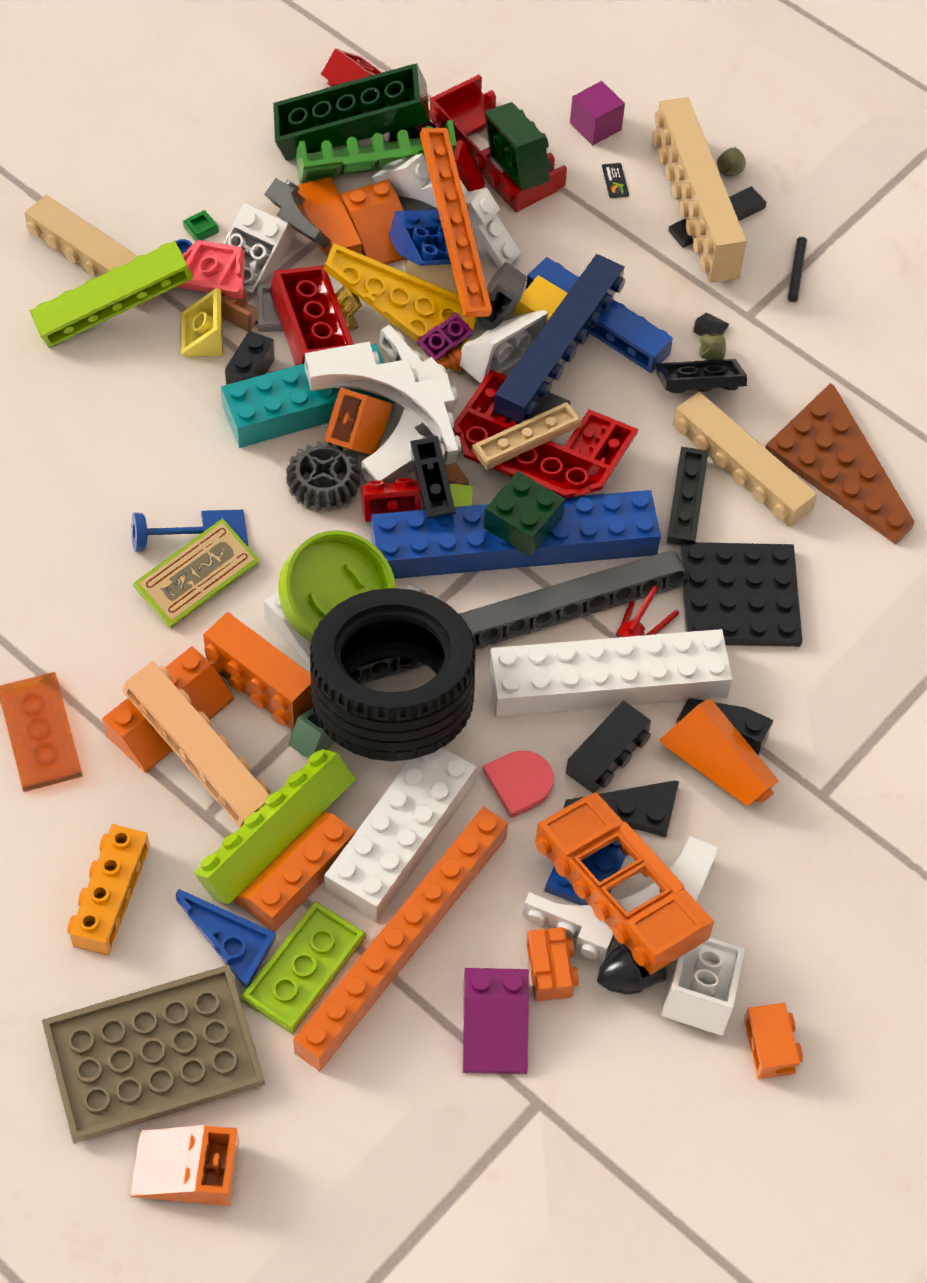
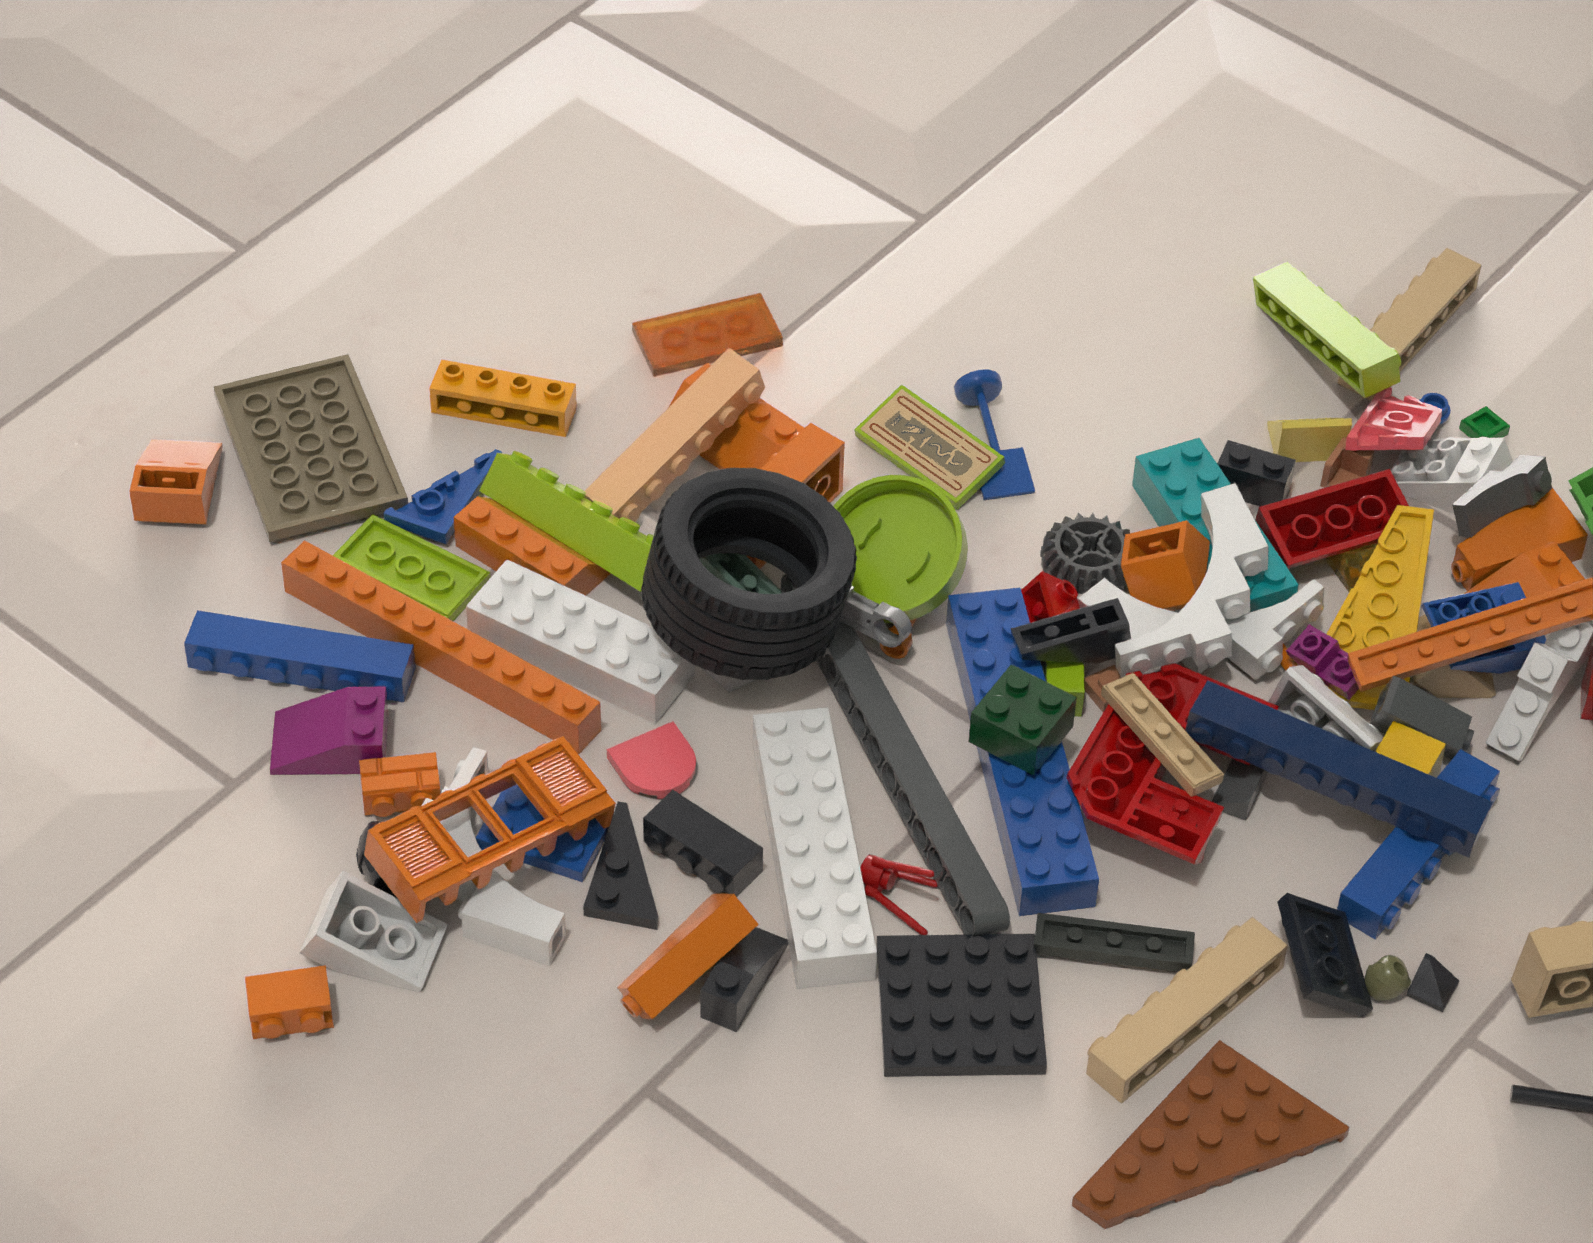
camera: 90 degrees right, 10 degrees down
none -> blue brick [184,610,416,702]

